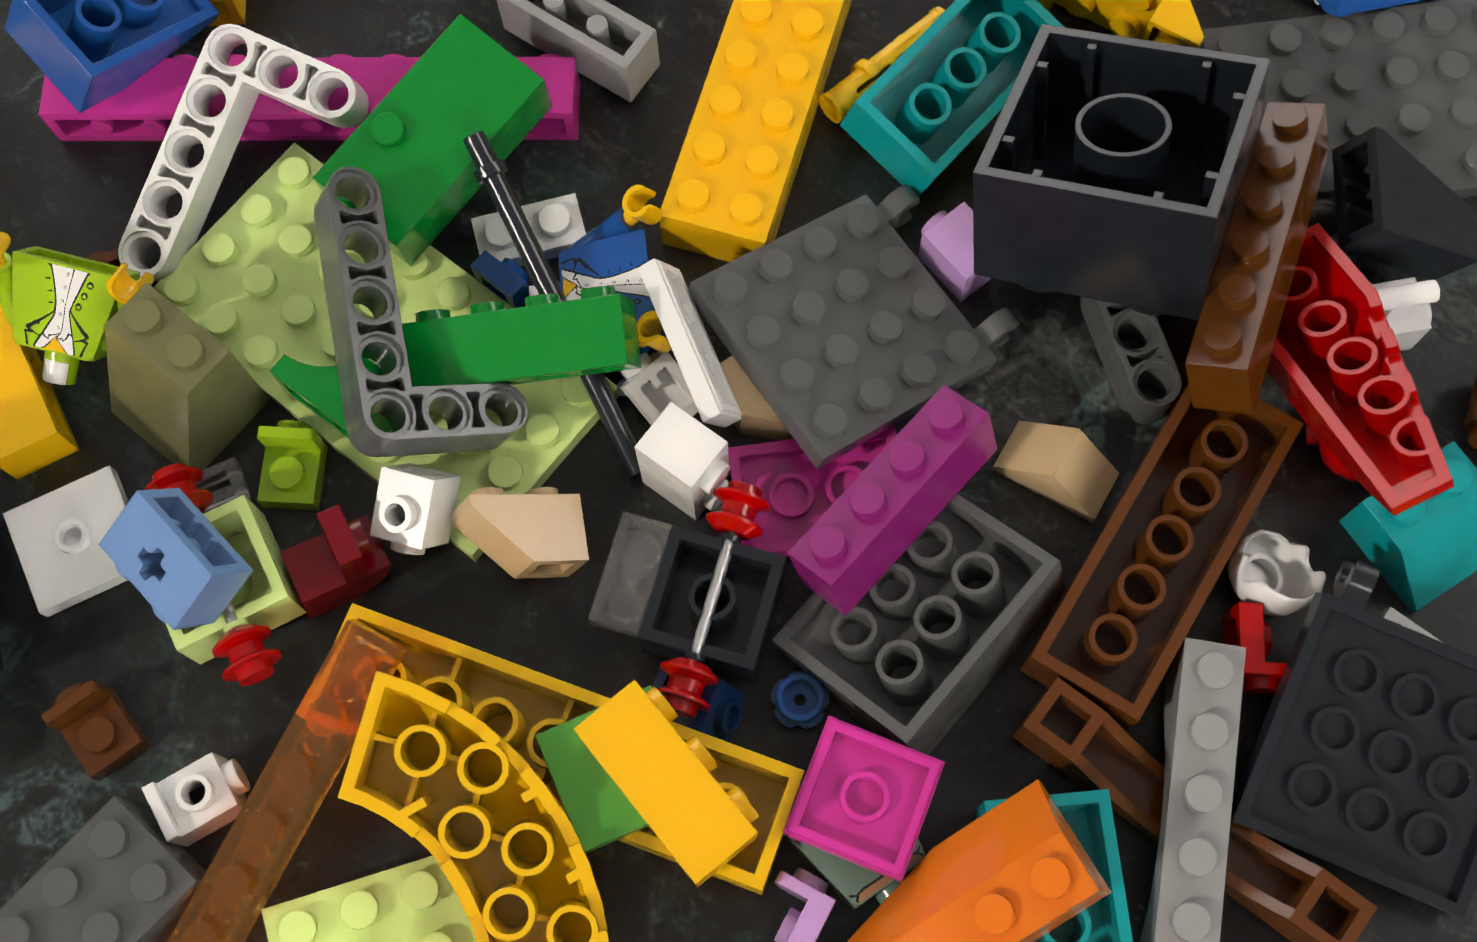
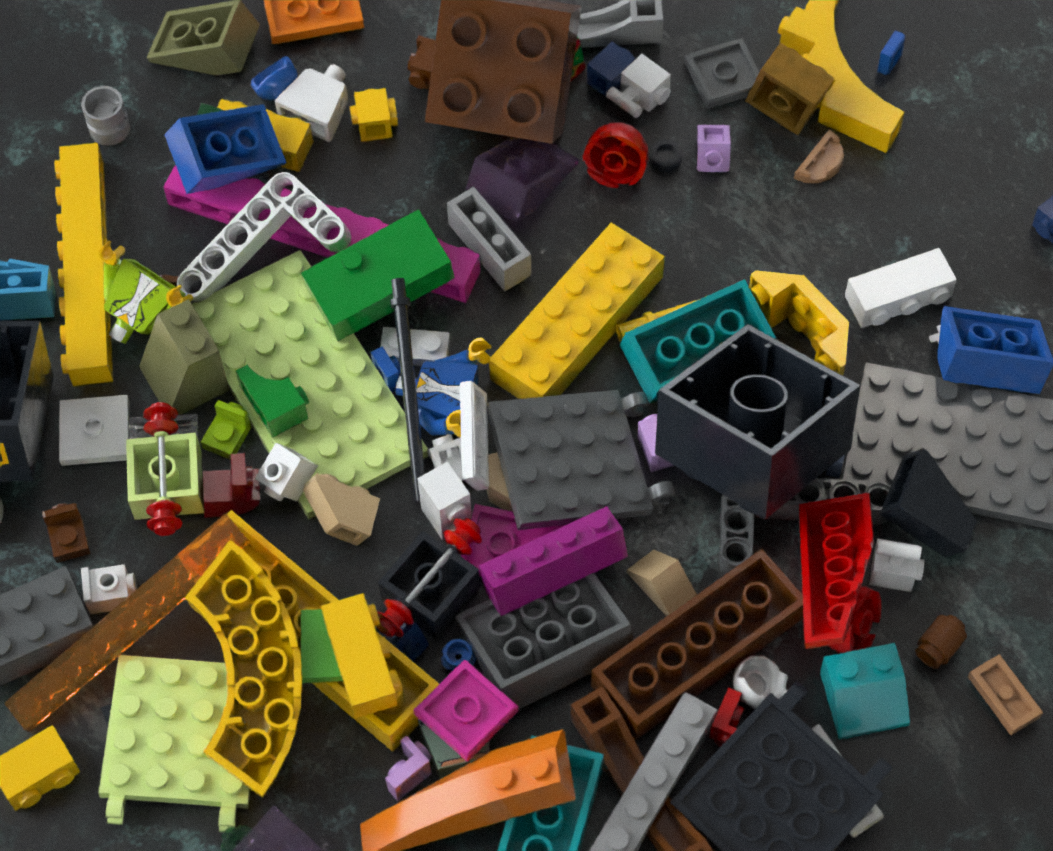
camera: 20 degrees right, 10 degrees down
medium blue brick [99,488,253,630] -> none
dark grey beam [314,166,528,457] -> none
green brick [402,286,642,387] -> none
clear plate [588,511,675,637] -> none
reddish brown brick [1185,102,1329,414] -> none

